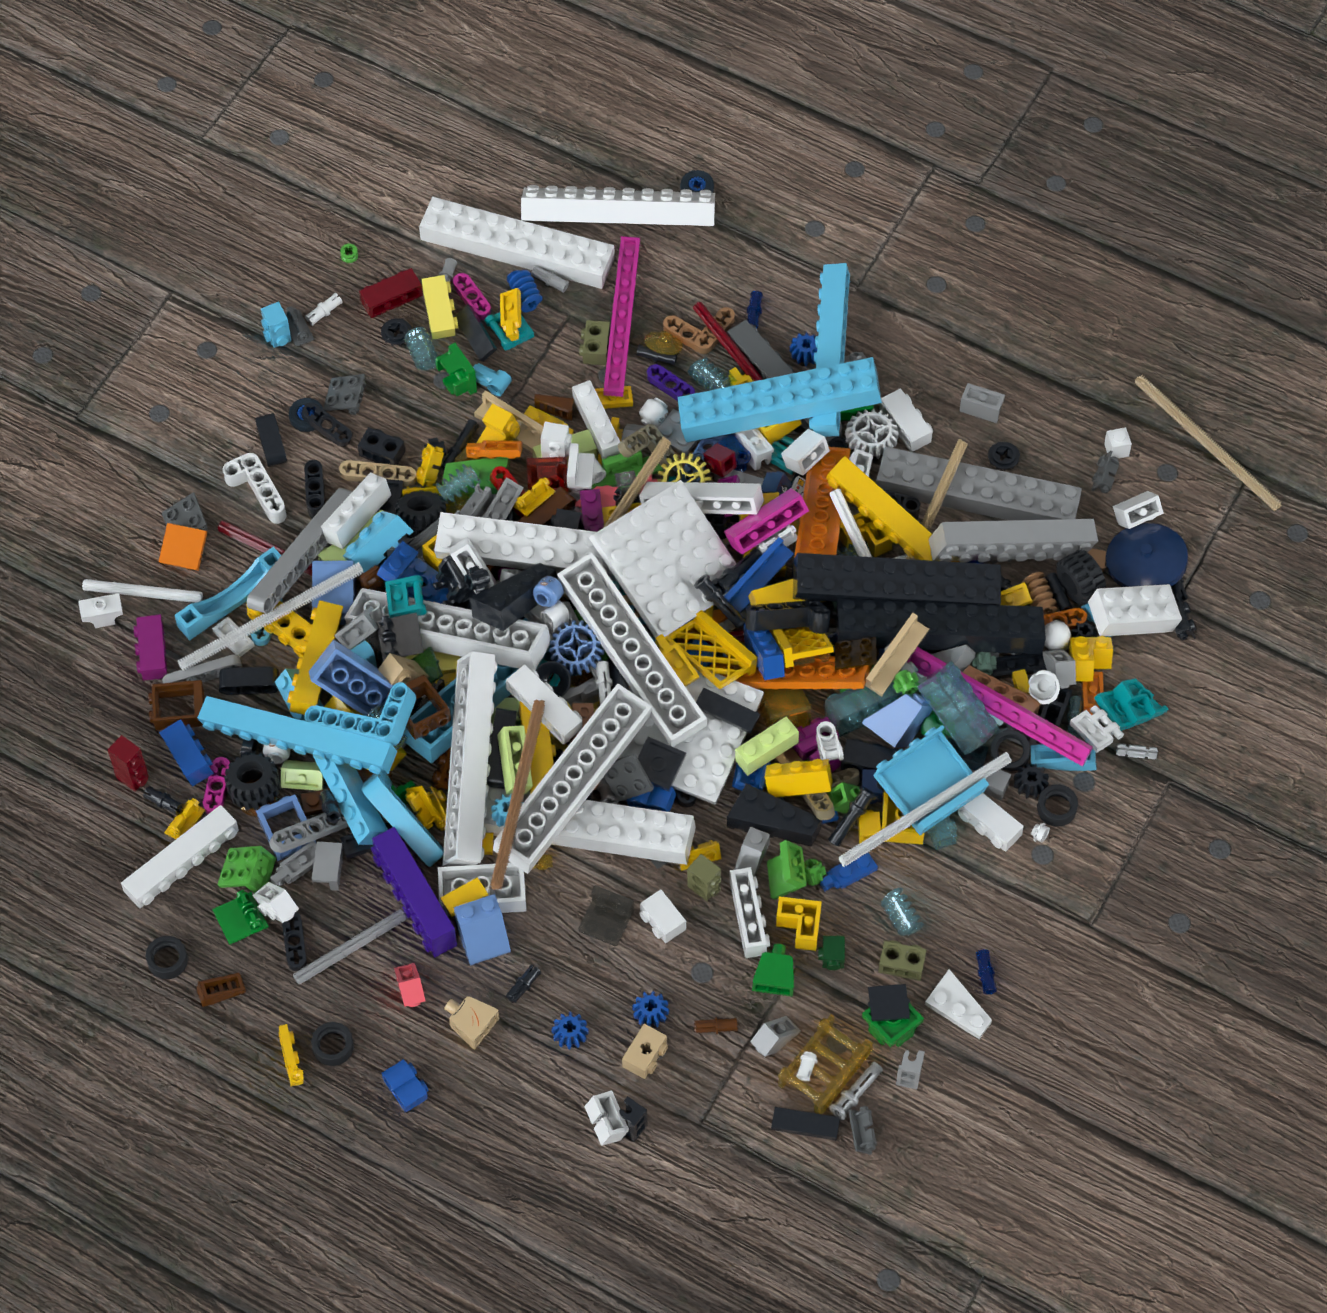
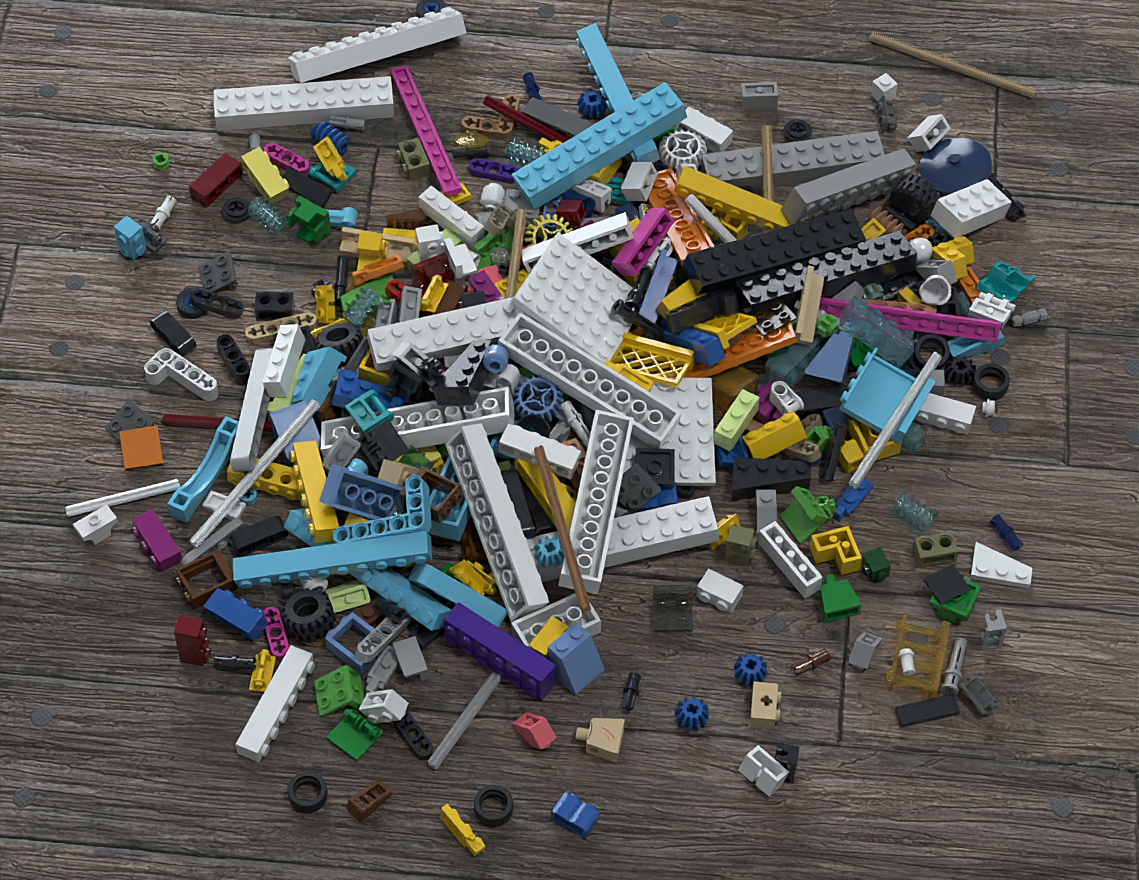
camera: 25 degrees left, 5 degrees down
yellowish green brick [497,726,533,795] -> none
black tile [696,688,760,734] -> none

